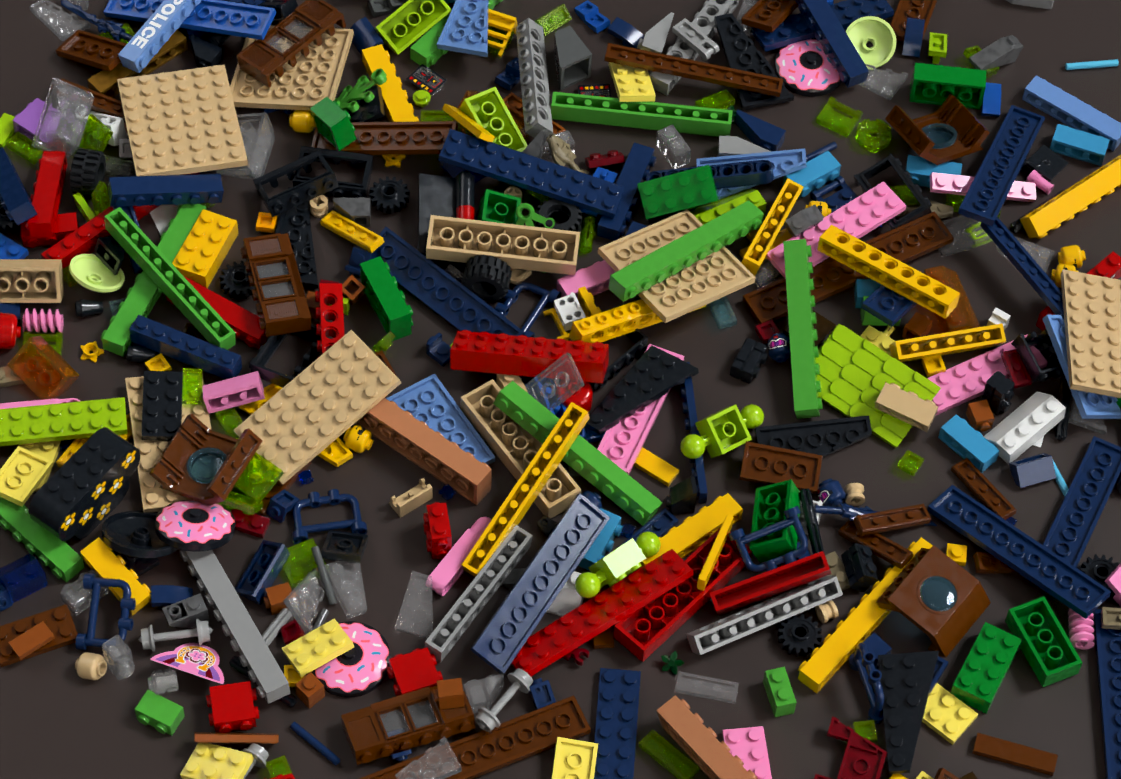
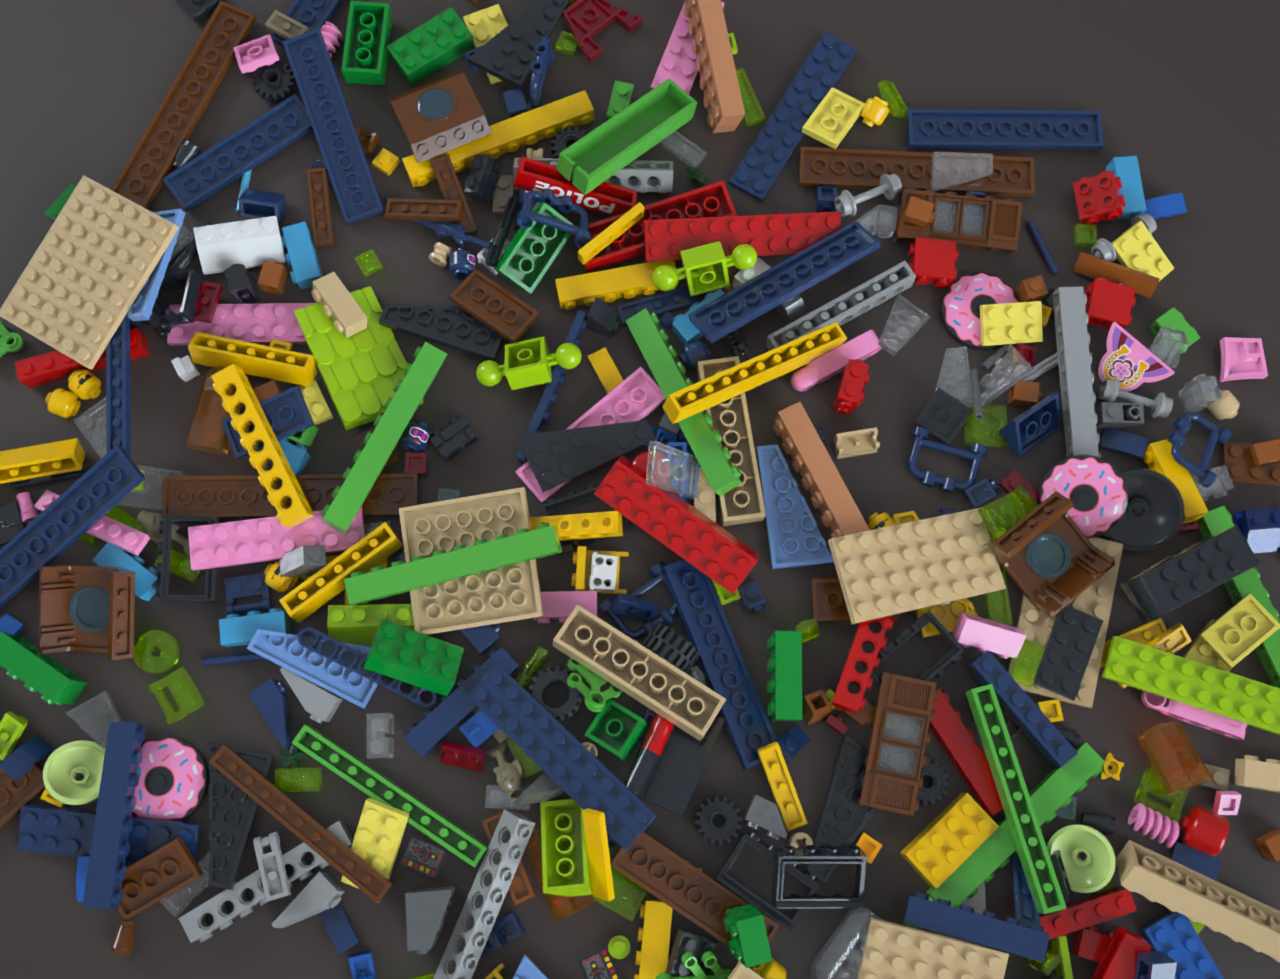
camera: 155 degrees left, 20 degrees up
none -> bright green piece [556,78,698,195]
none -> dark blue plate [610,593,659,622]
none -> bright pink plate [1220,337,1268,382]

